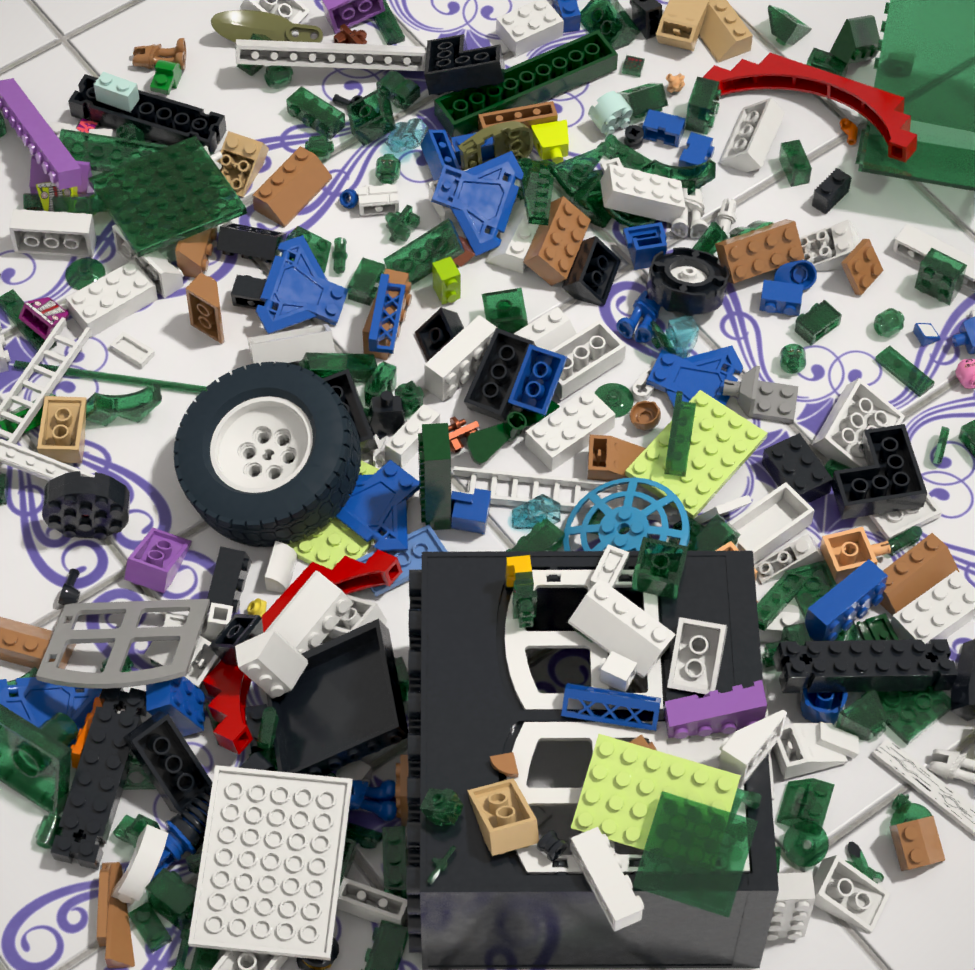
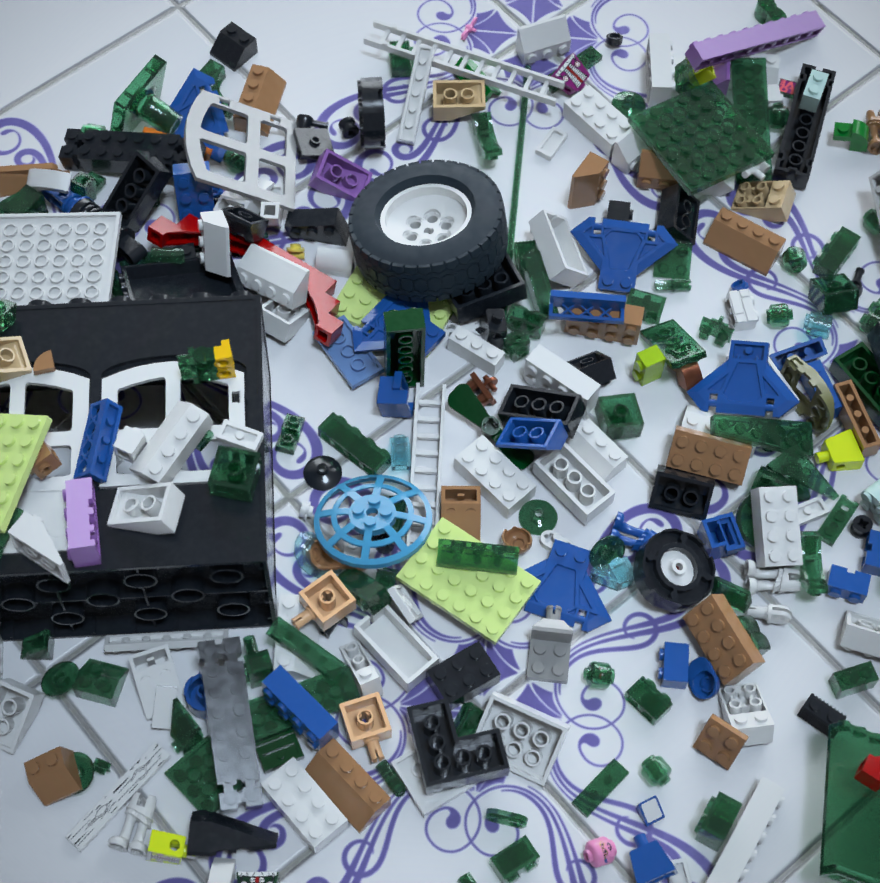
camera: 85 degrees right, 5 degrees up
clear green piece [846,842,884,884] -> none
none -> plate [293,128,334,159]
none -> black wheel [338,117,359,139]

